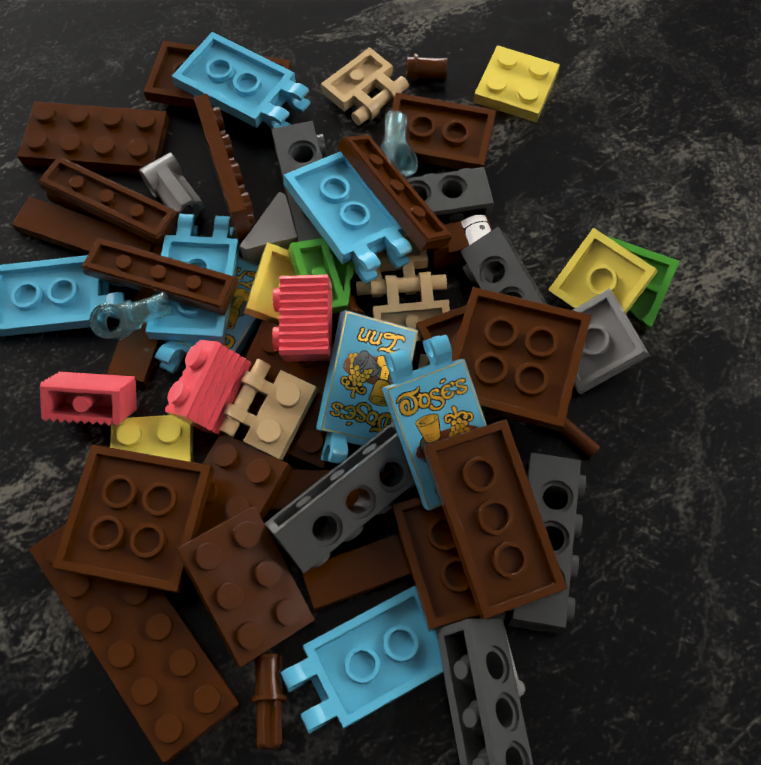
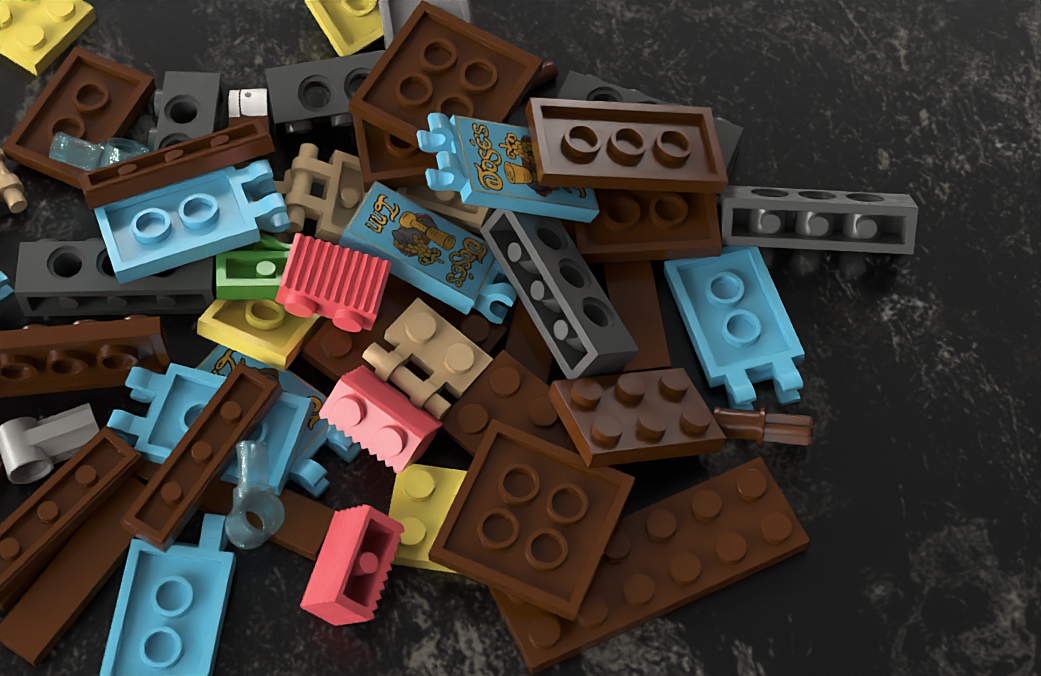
camera: 80 degrees left, 5 degrees down
light grey slope [240,192,298,265] -> none

